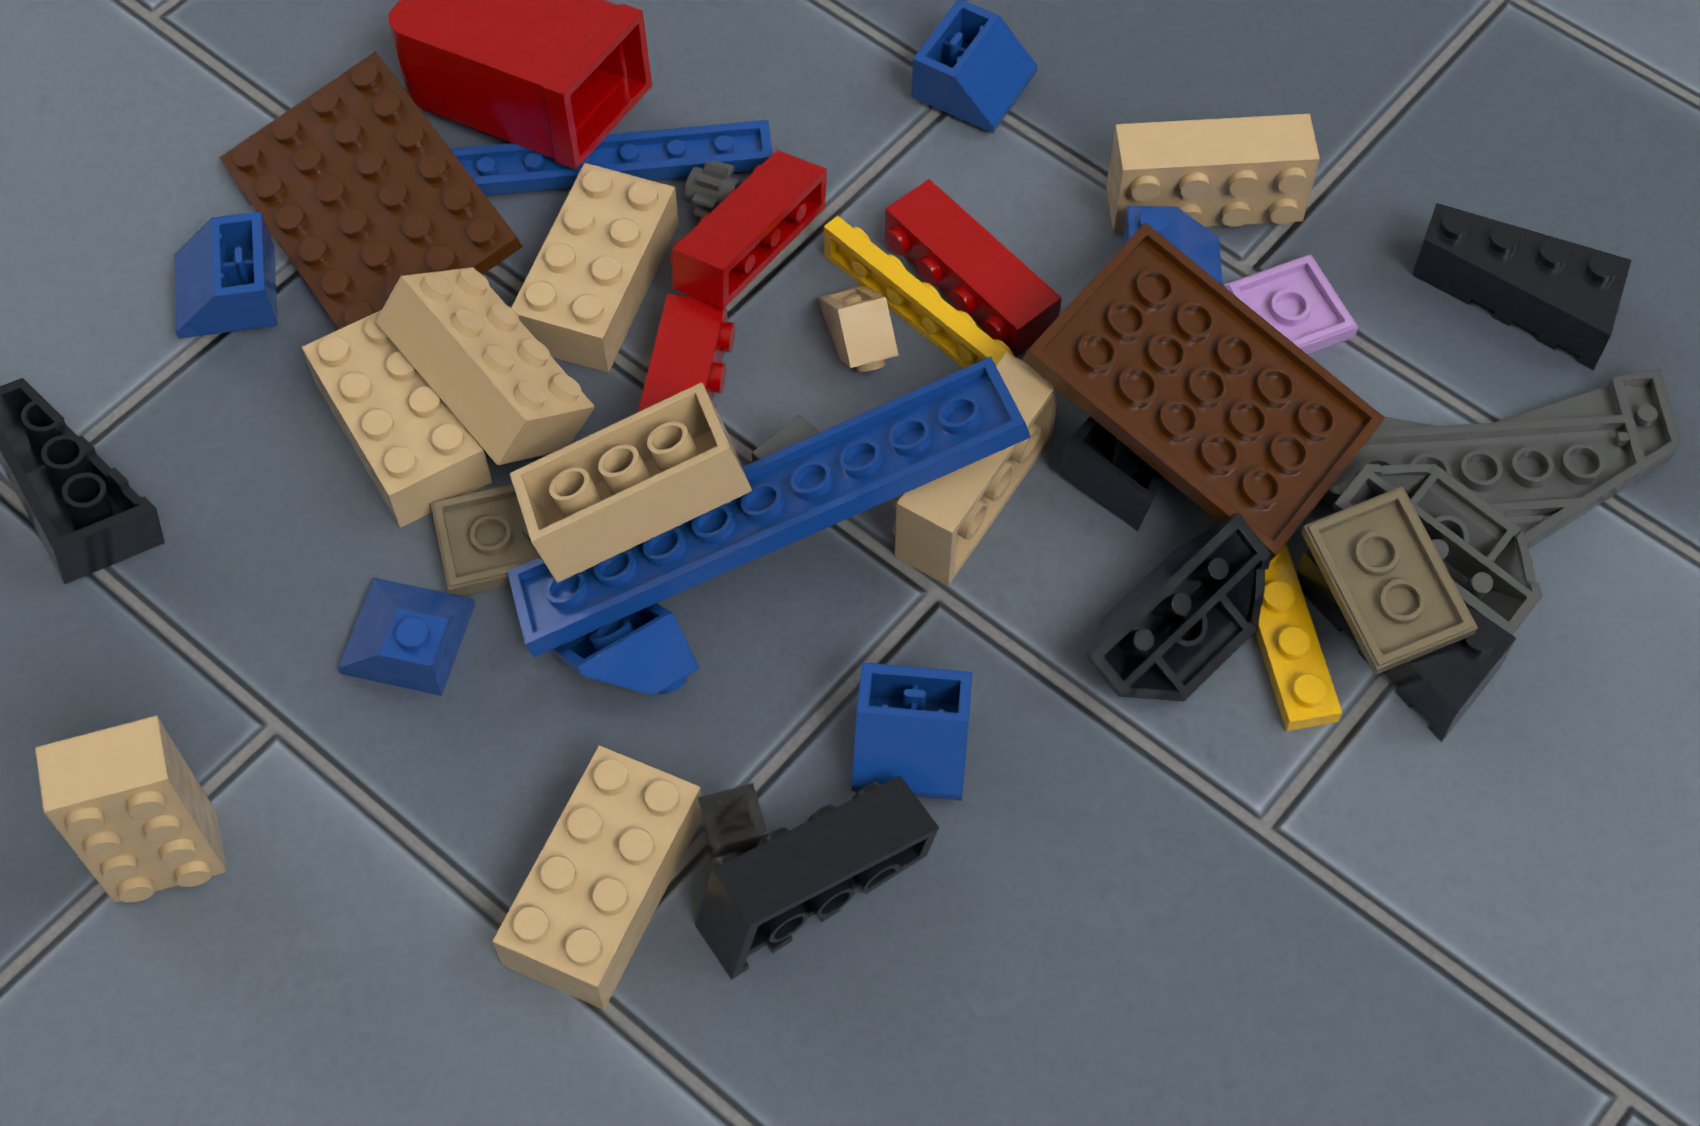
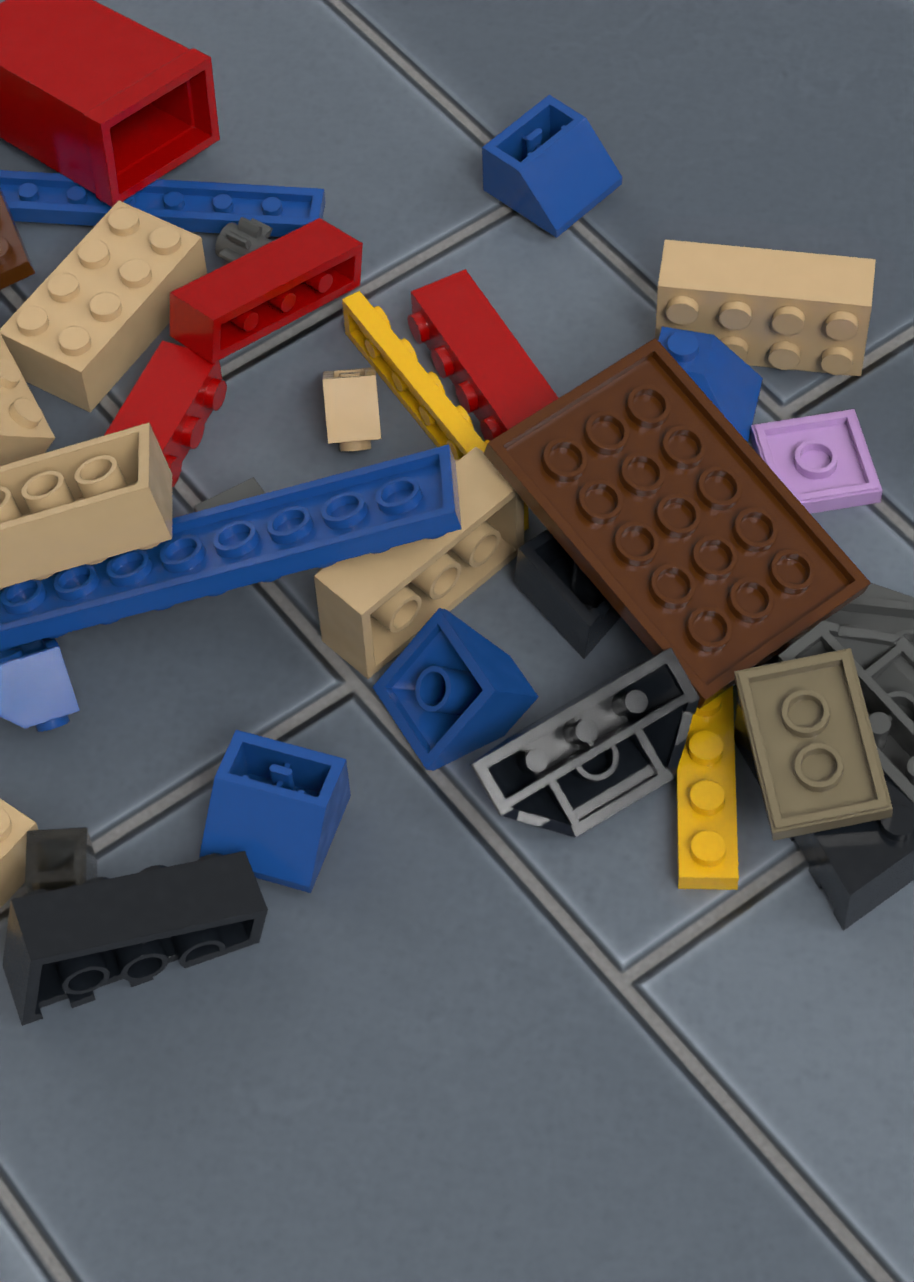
camera: 15 degrees right, 5 degrees down
none -> blue slope [372,608,539,771]

